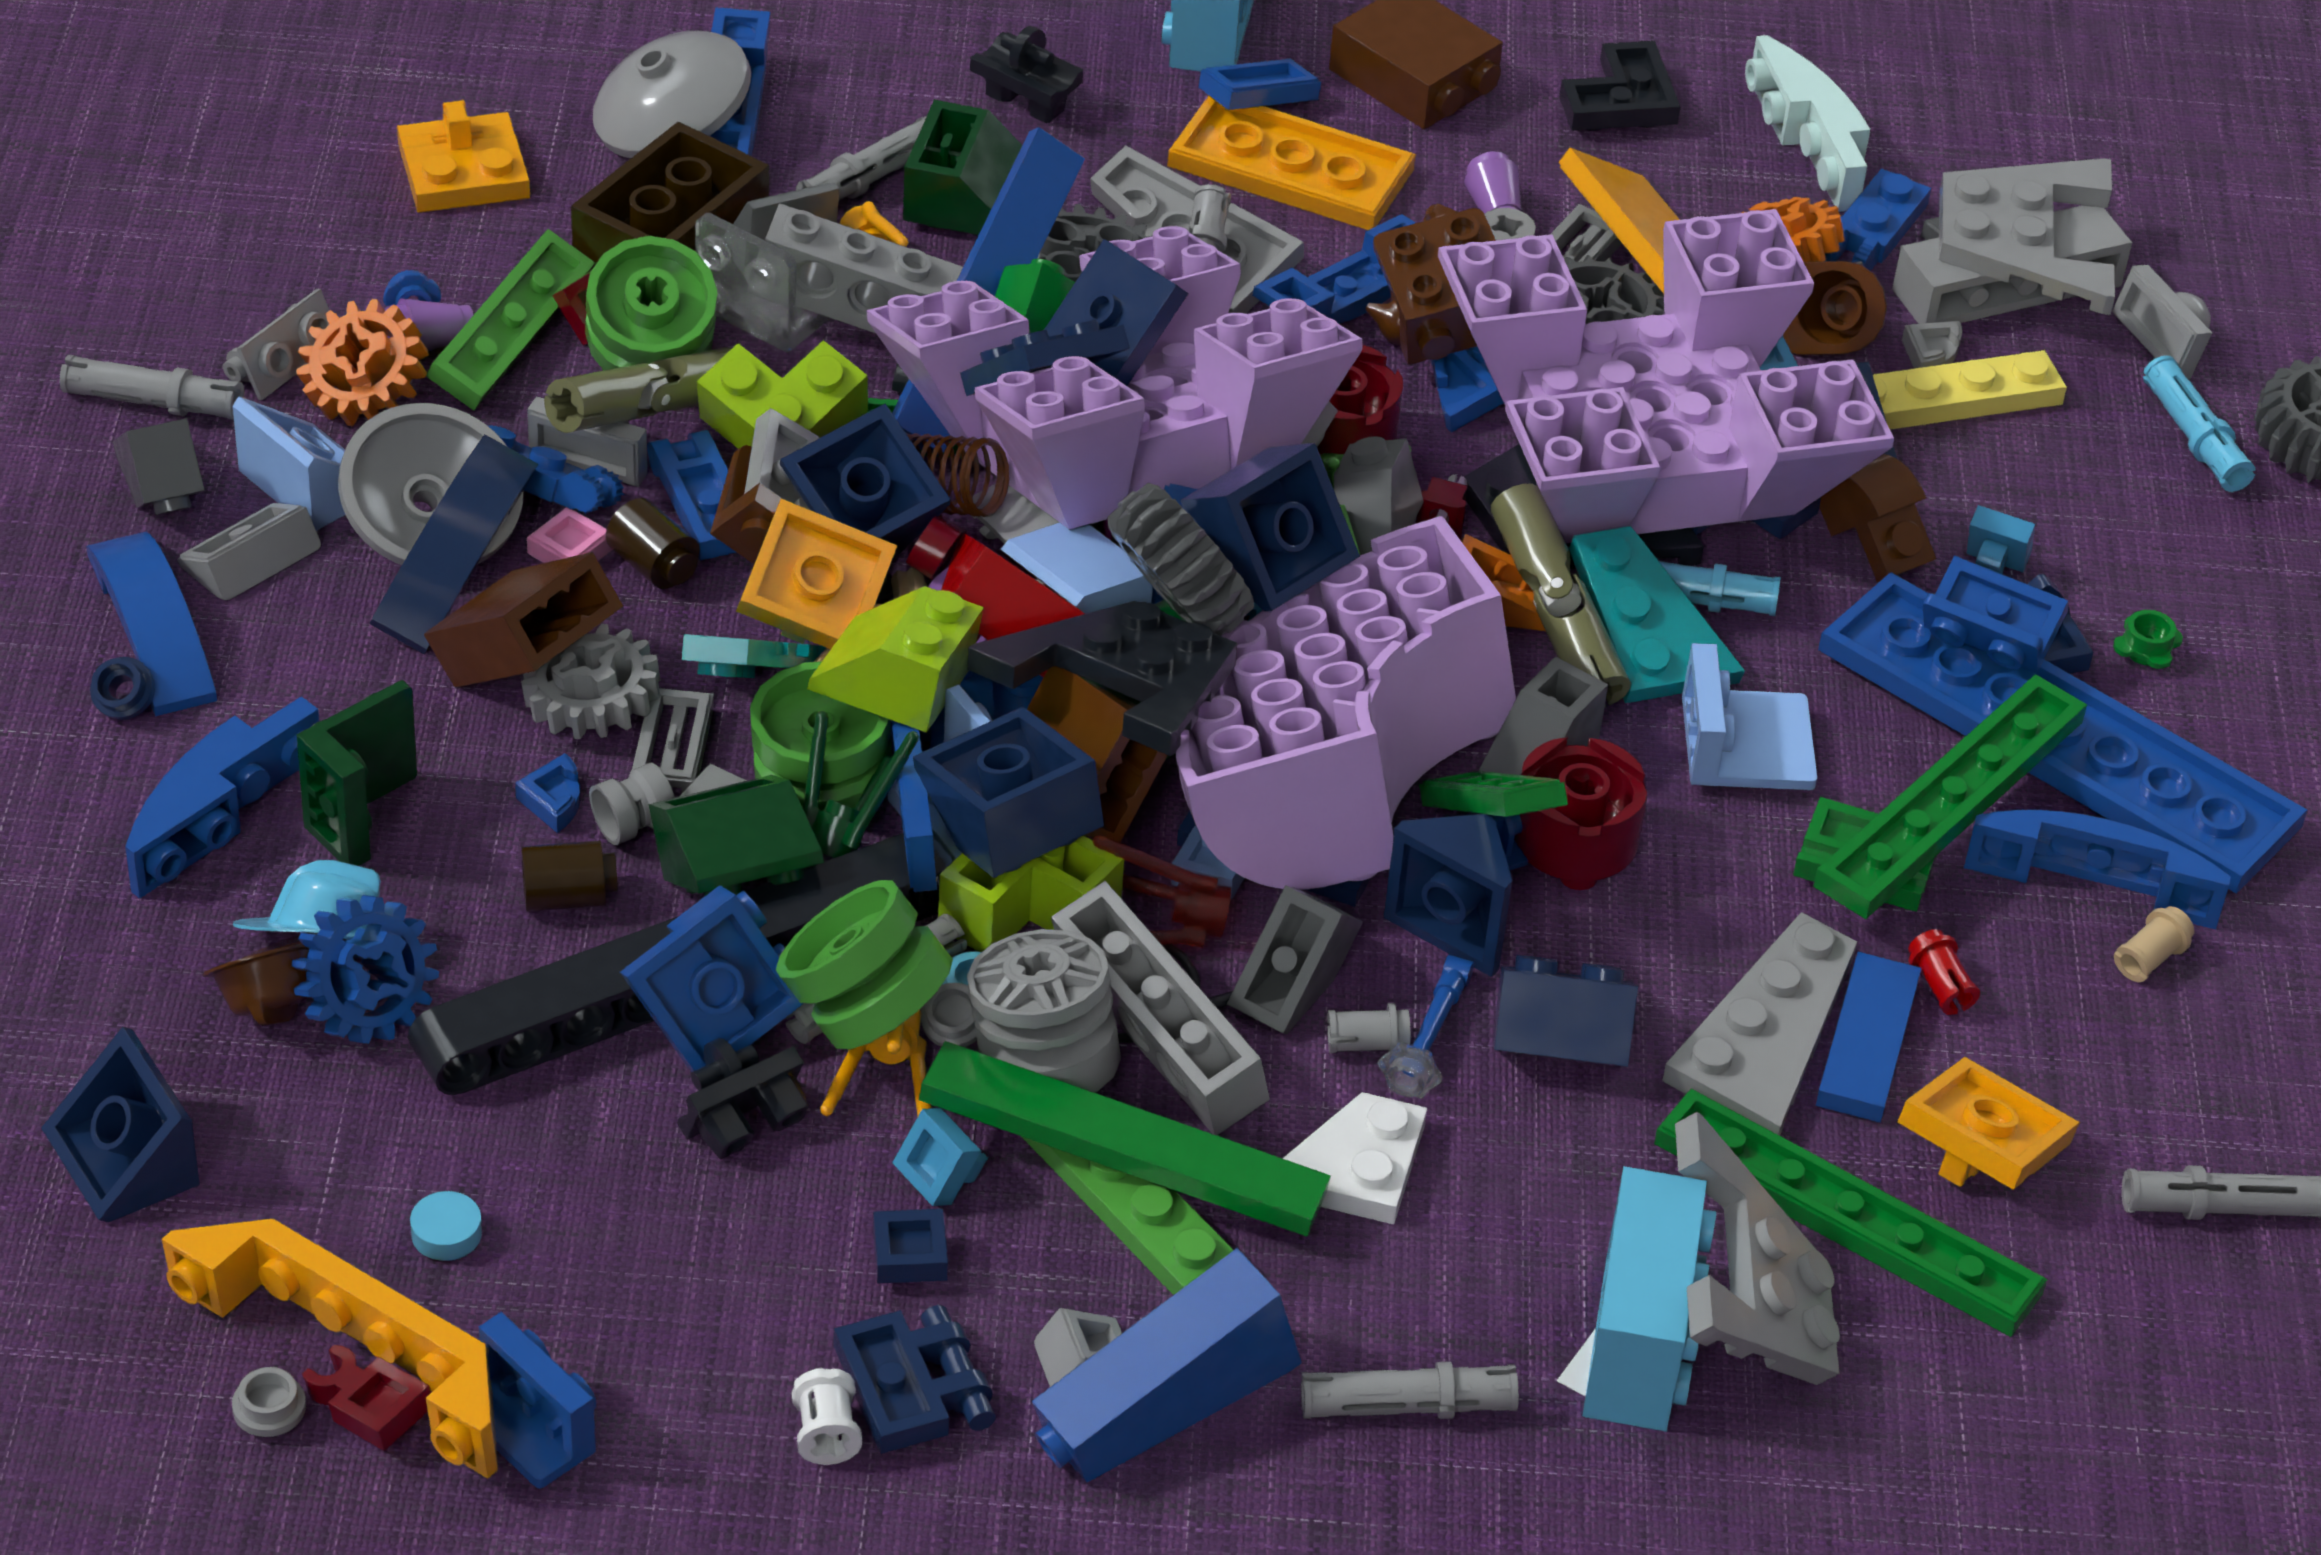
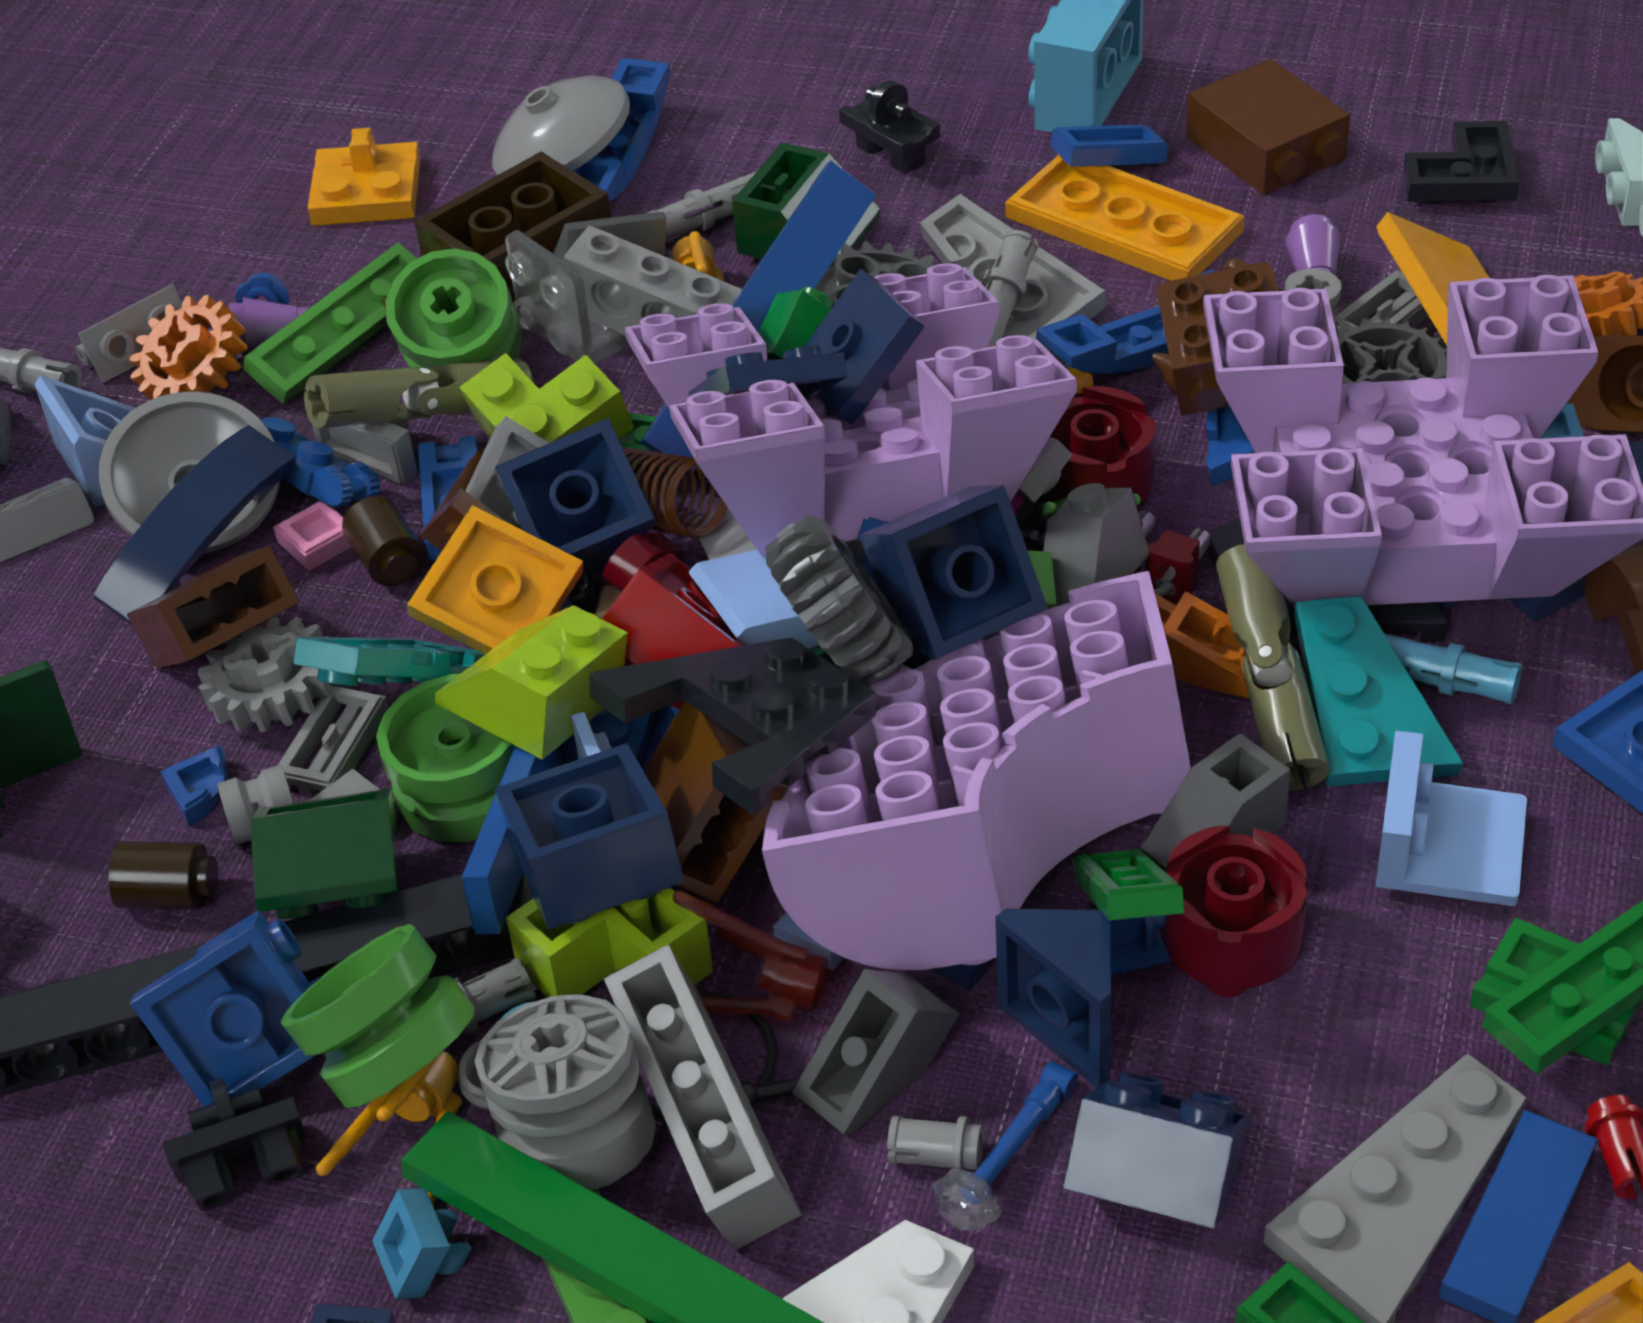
camera: 20 degrees right, 0 degrees up
dark green plant [802,711,919,858] -> none

